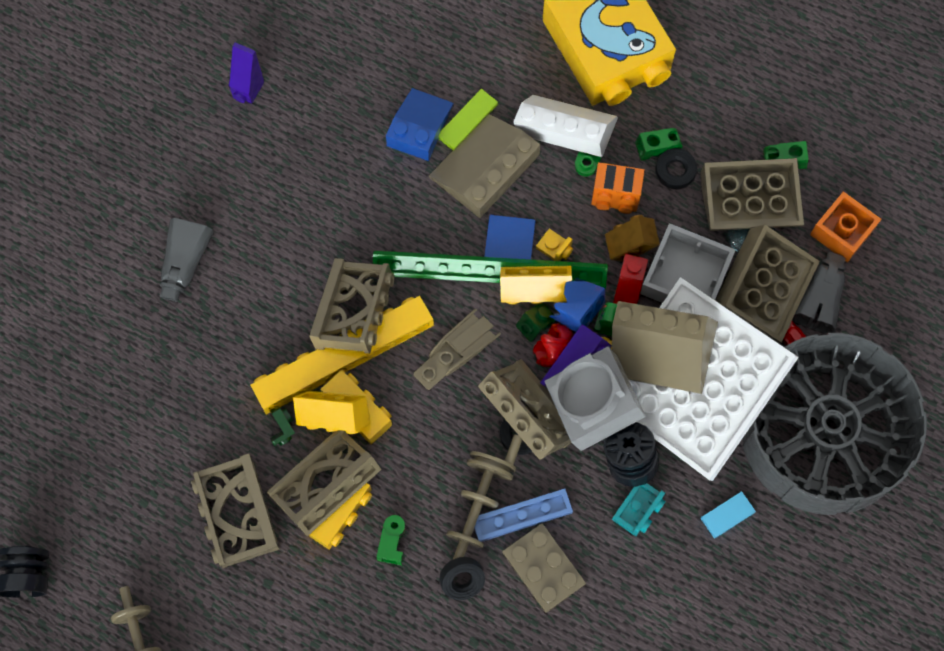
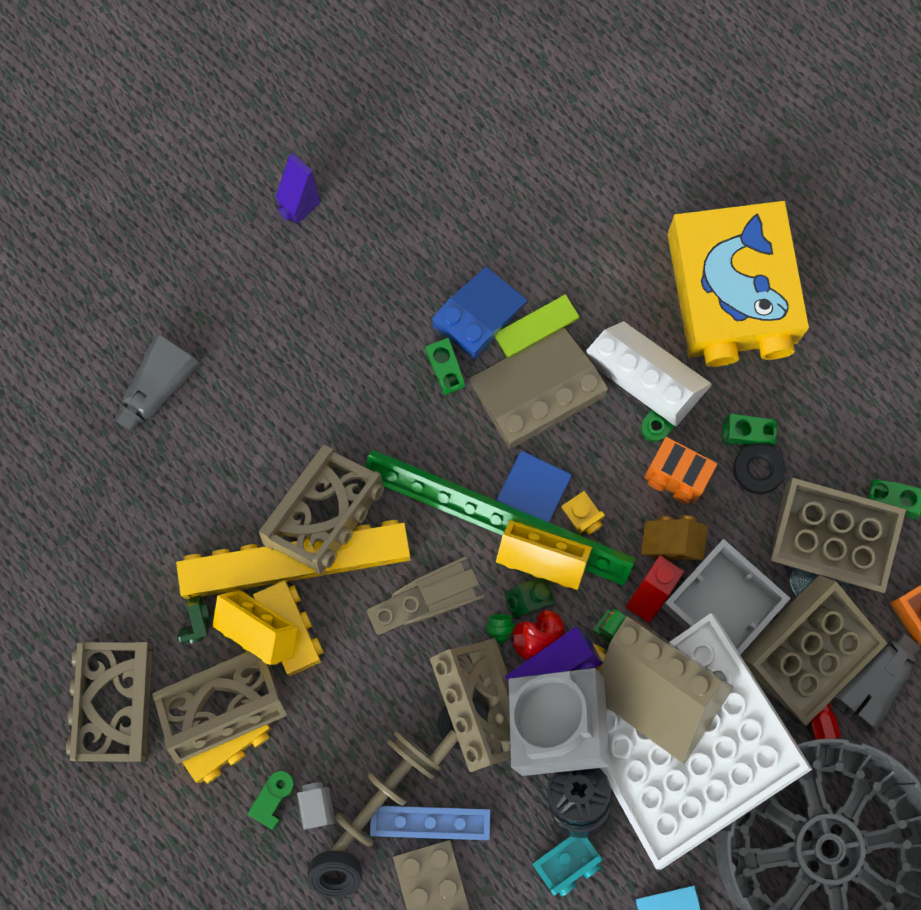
camera: 20 degrees right, 5 degrees up
blue piece [549,278,605,332] -> none
none -> light grey brick [297,782,336,830]
none -> green leg [425,338,465,395]
none -> green plate [486,614,515,645]

